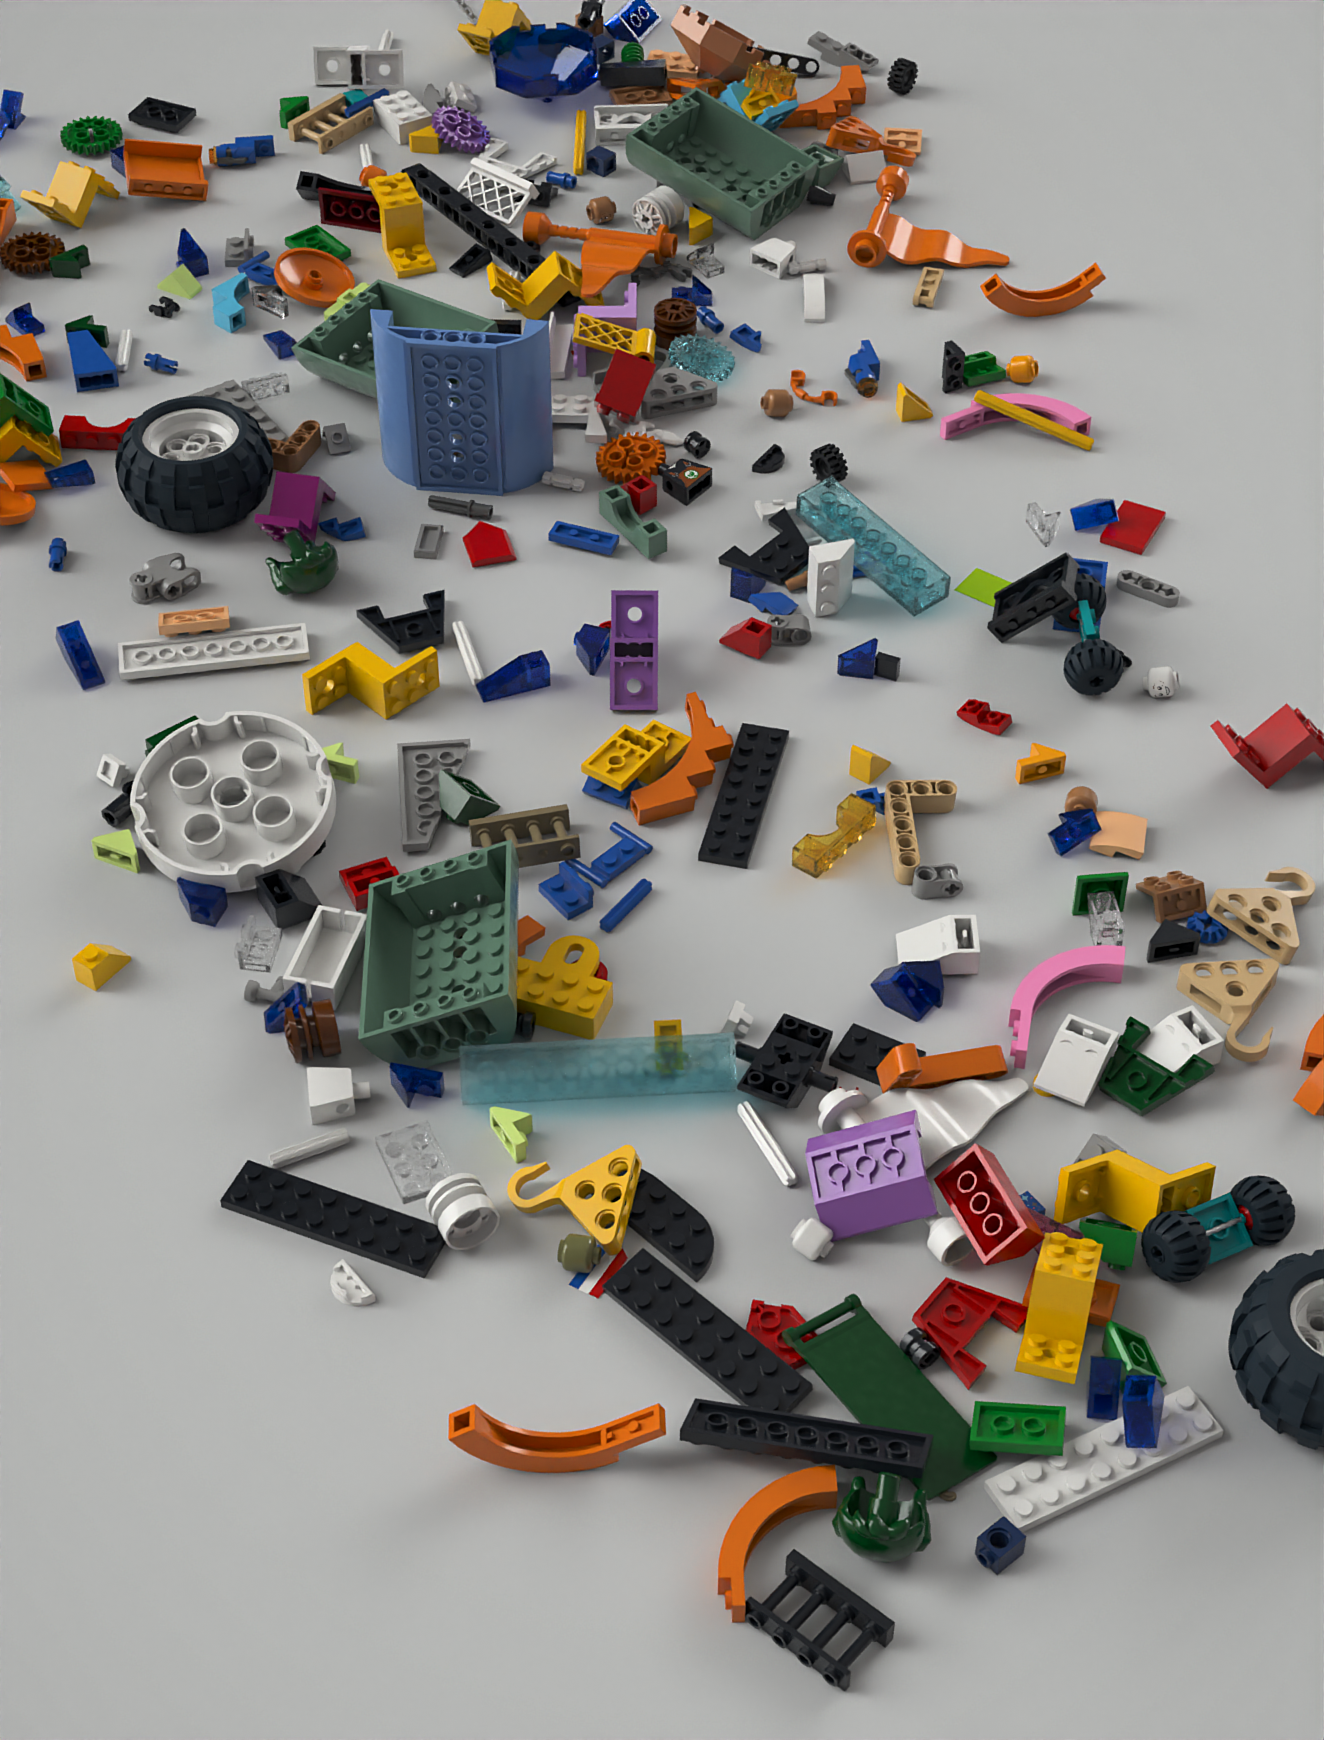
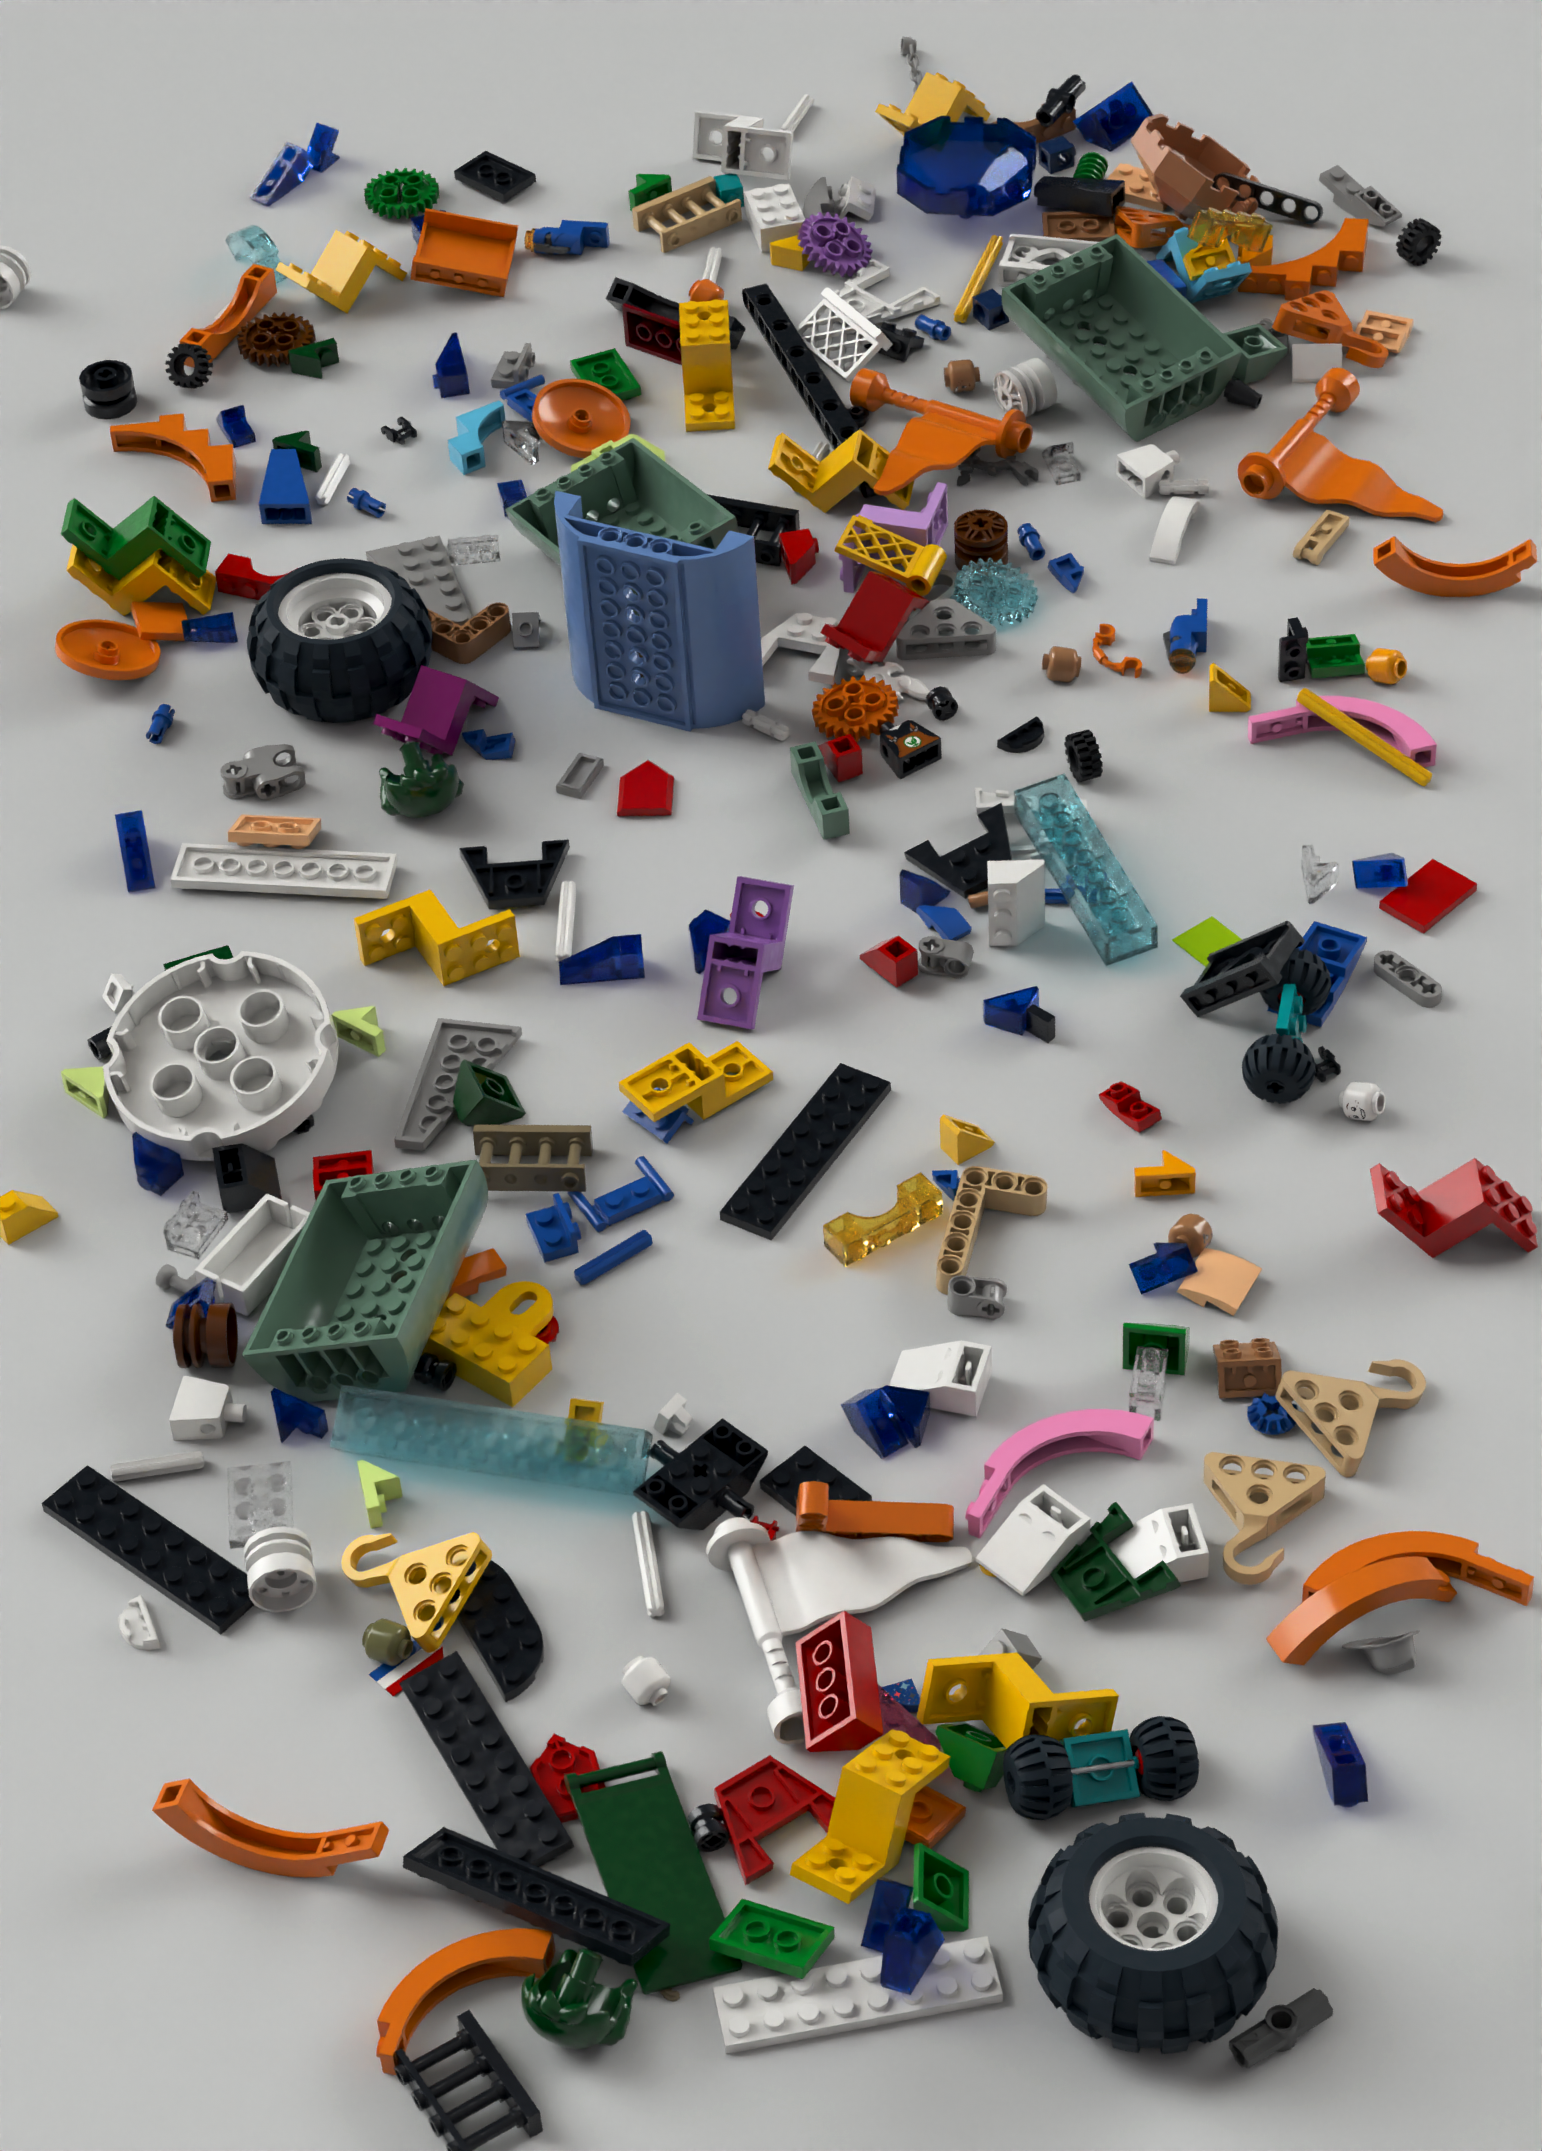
camera: 20 degrees right, 0 degrees up
yellowish green slope [157,264,202,299] -> none
blue axle [344,88,390,118] -> none
dark grey axle [428,495,493,519] -> none
black slope [449,243,493,278] -> none
blue plate [548,521,619,555] -> none
white panel [549,312,574,379] -> none
orange arch [630,692,734,825] -> none
clear blue slope [672,275,712,306] -> none
yellow slope [689,207,713,245] -> none
medium lavender slope [805,1110,938,1242] -> none
dark blue brick [975,1516,1026,1575] -> none
black slope [1146,919,1201,963] -> none

